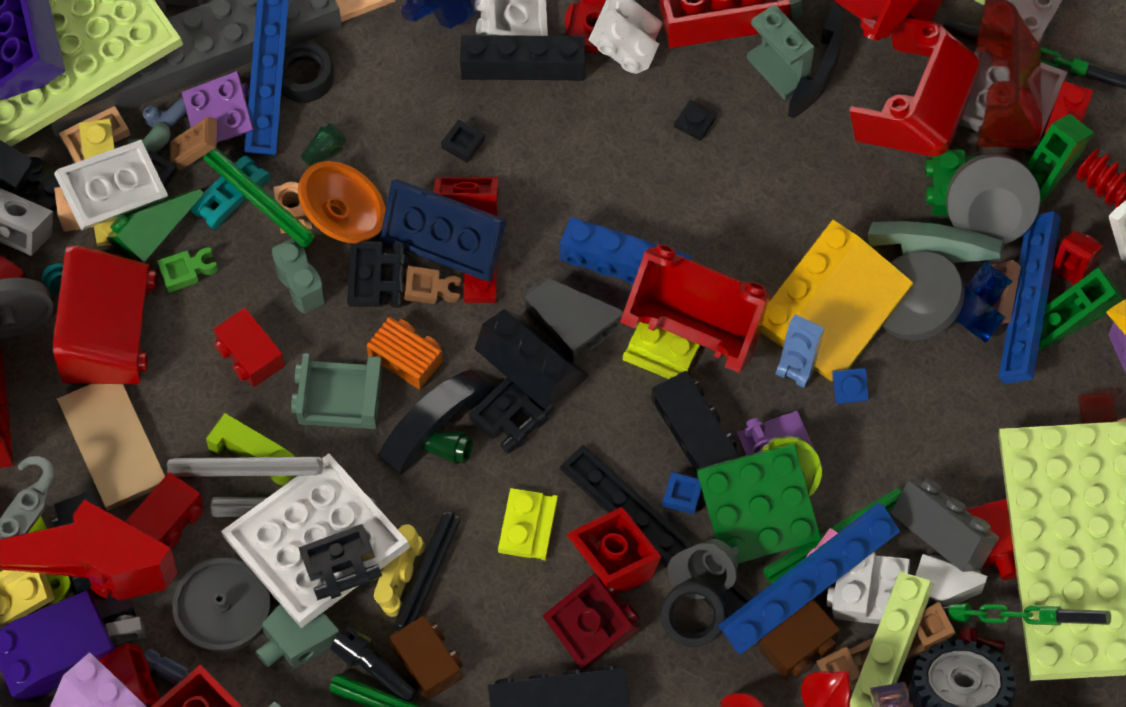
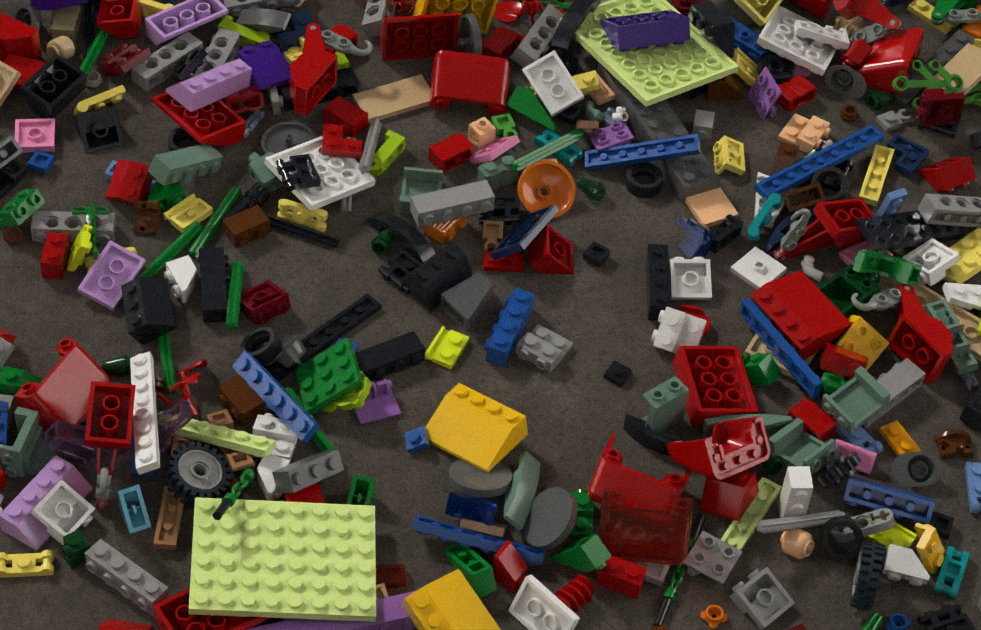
camera: 85 degrees right, 15 degrees down
neon yellow plate [498,488,558,561] -> none
red slope [567,507,661,592] -> none
red windscreen [620,244,770,373] -> none
medium blue plate [775,314,825,389] -> none
none -> green axle [225,260,244,330]
none -> red plate [322,123,362,159]
none -> green slope [347,473,376,506]
none -> light grey brick [410,180,495,227]
none -> light nougat brick [468,117,496,150]
none -> bright pink tile [469,135,520,164]
none -> light grey plate [515,324,573,373]
none -> white arm [612,107,629,122]
none -> orange plate [700,605,727,629]

